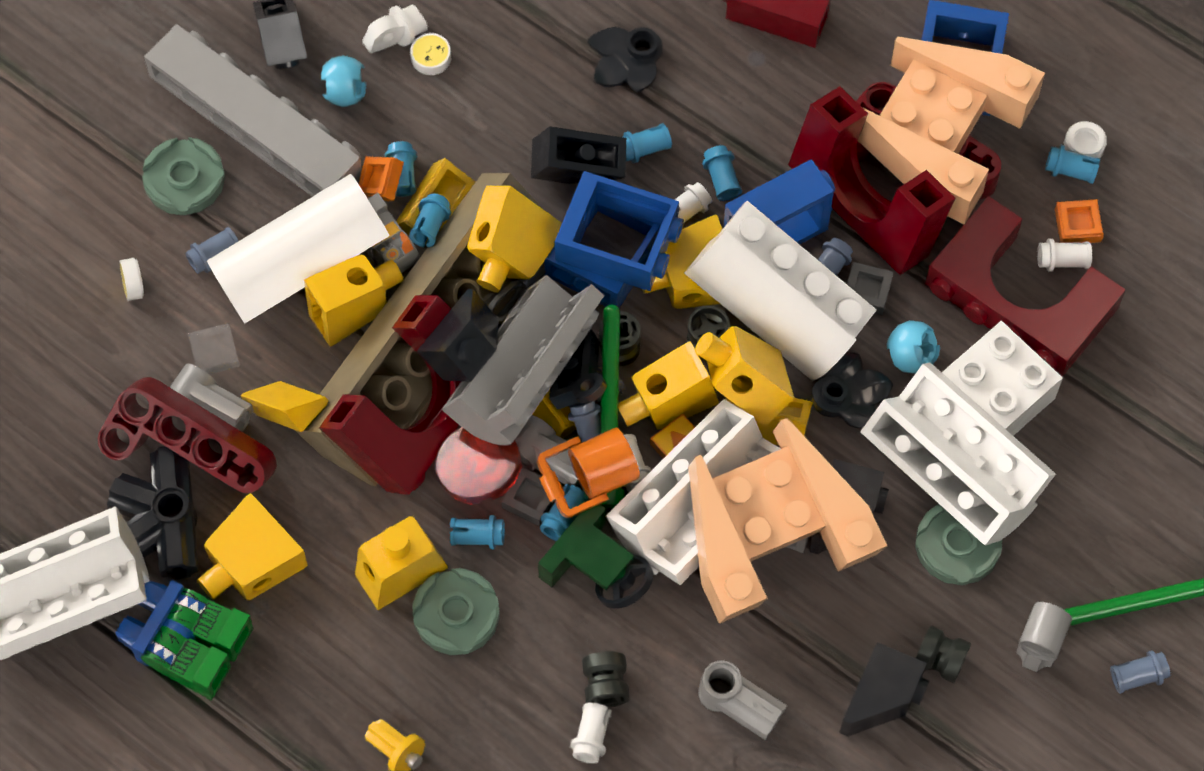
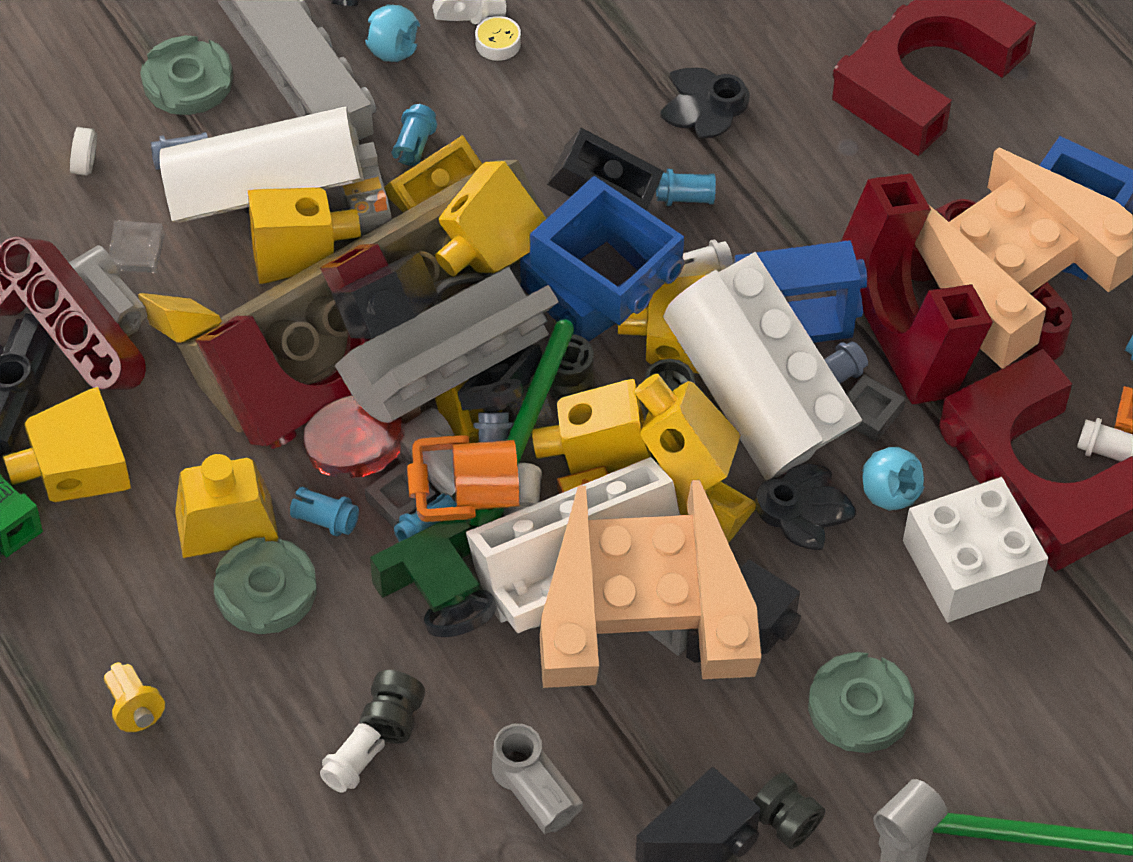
camera: 20 degrees right, 10 degrees down
orange tile [358,157,404,201] -> none
dark azure pin [409,194,451,248] -> none
dark azure pin [702,145,742,201] -> none
white brick [860,363,1056,545] -> none

